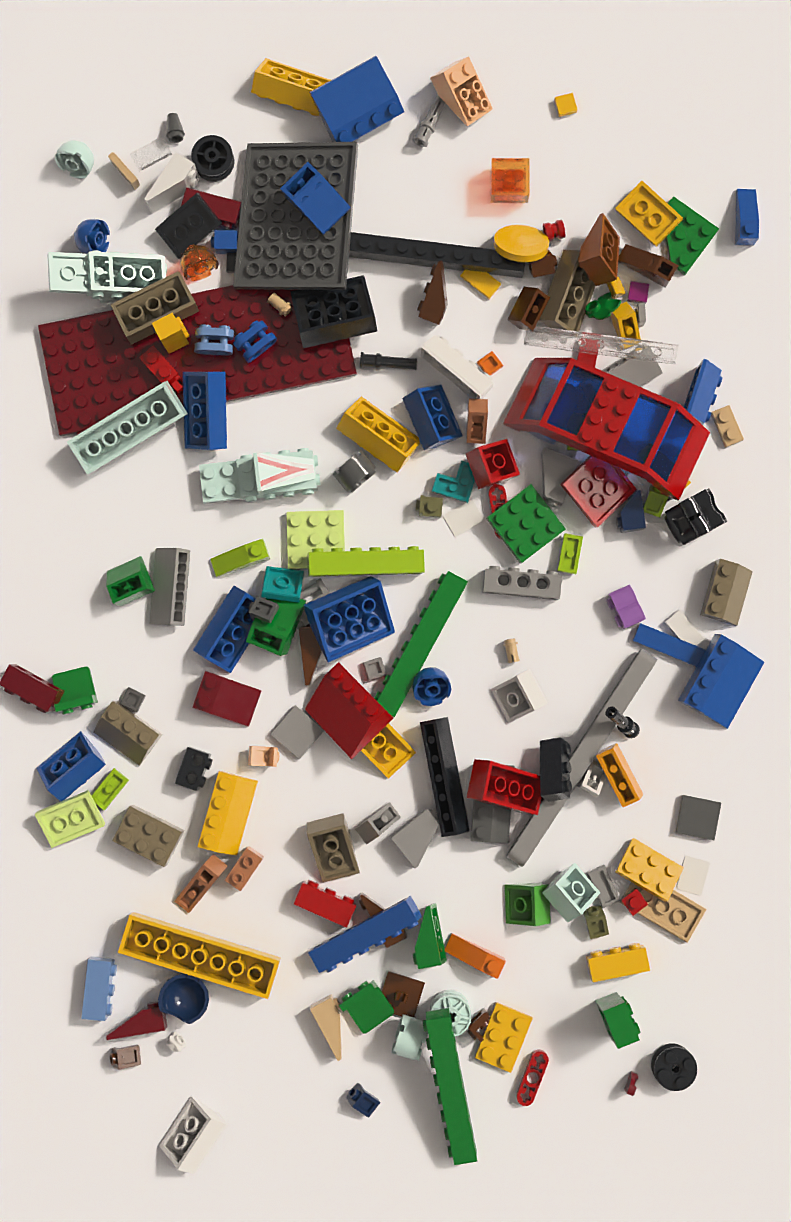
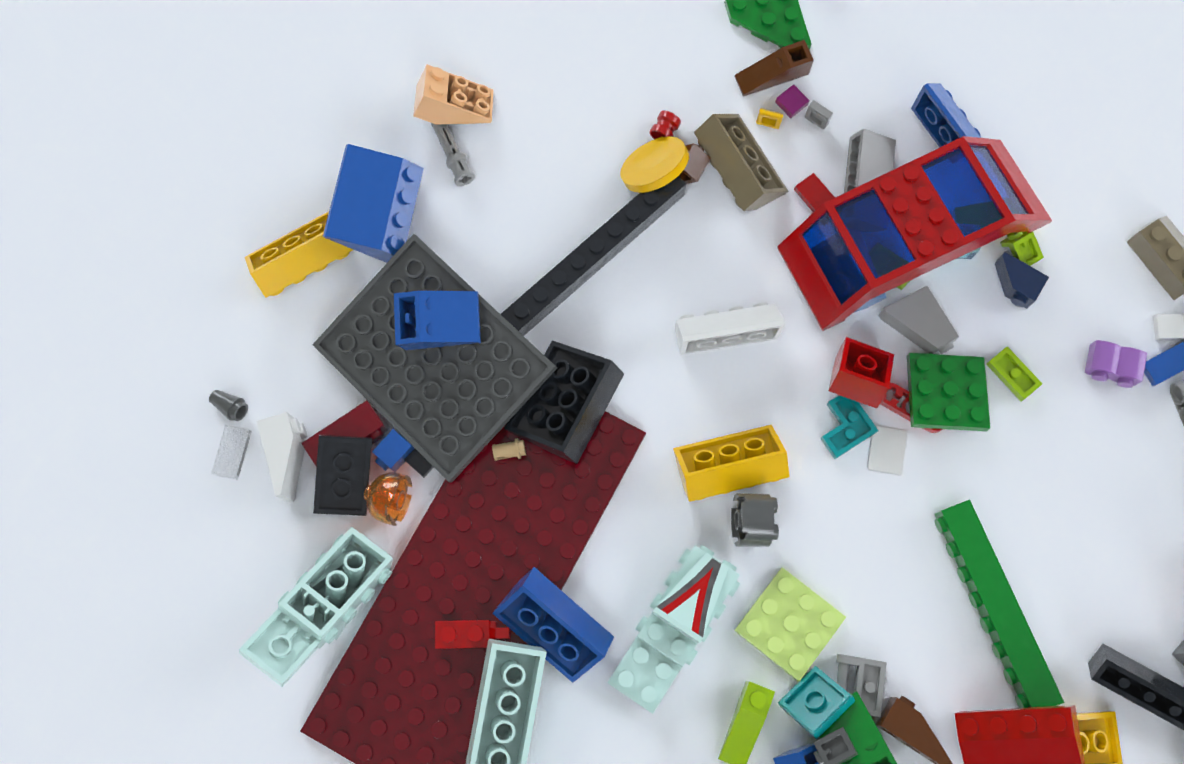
camera: 50 degrees left, 10 degrees down
light aqua cylinder [54,140,94,179] -> none
blue cylinder [74,219,110,254] -> none
tan tile [108,152,140,190] -> none
dark tan slope [110,271,199,345] -> none
yellow brick [152,312,190,354] -> none
black wheel [191,135,235,182] -> none
medium blue brick [194,324,234,355] -> none
blue brick [233,320,277,363] -> none
blue slope [303,576,395,662] -> none
lime brick [307,546,425,577] -> none
black pin [360,352,417,370] -> none
light grey tile [363,657,387,681] -> none
blue slope [402,384,463,450] -> none
blue cylinder [412,667,452,706] -> none
olive bracket [415,495,443,518] -> none
reddish brown slope [417,260,448,325] -> none
yellow tile [460,270,501,300] -> none
nougat brick [466,398,488,444] -> none
orange tile [477,351,504,376] -> none
light grey brick [482,566,562,600] -> none
clear orange brick [490,158,530,203] -> none
white slope [491,669,548,723] -> none
tan pin [503,638,520,663] -> none
reddish brown brick [507,286,550,331] -> none
clear tile [524,326,679,365] -> none
yellow tile [554,92,578,117] -> none
plate [560,455,637,528] -> none
dark orange slope [578,213,620,287] -> none
green plate [585,292,621,320] -> none
yellow slope [611,301,641,350] -> none
yellow plate [615,180,683,247] -> none
black piece [664,488,728,545] -> none
tan plate [711,405,744,448] -> none

